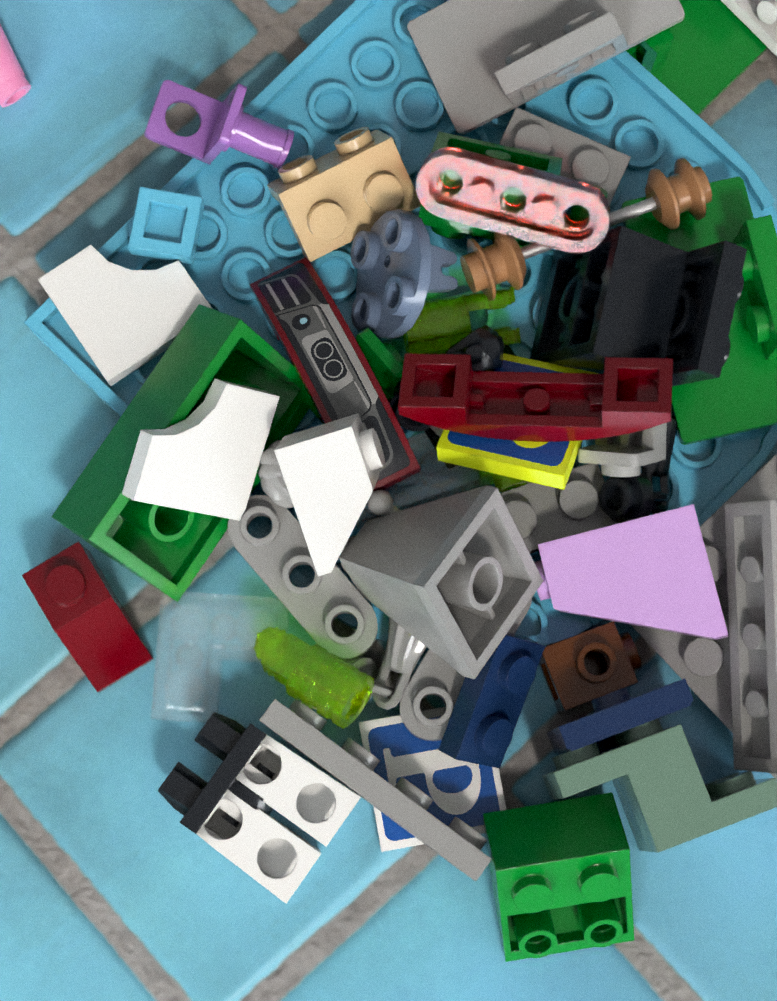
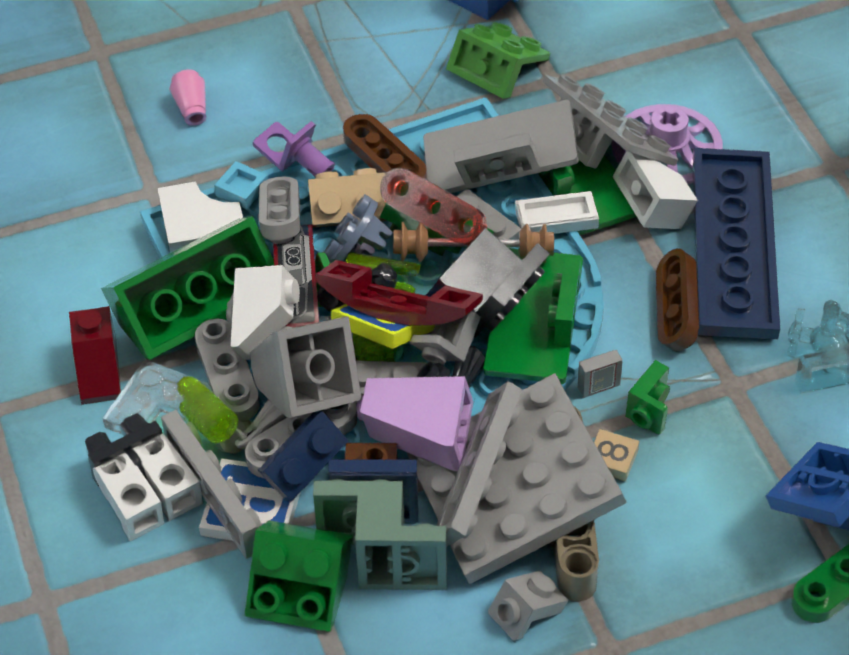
camera: 25 degrees right, 30 degrees down
white tile [122,378,280,521] -> none
none -> light grey plate [259,177,300,244]
none -> reddish brown plate [343,114,427,189]
none -> white tile [515,191,599,234]

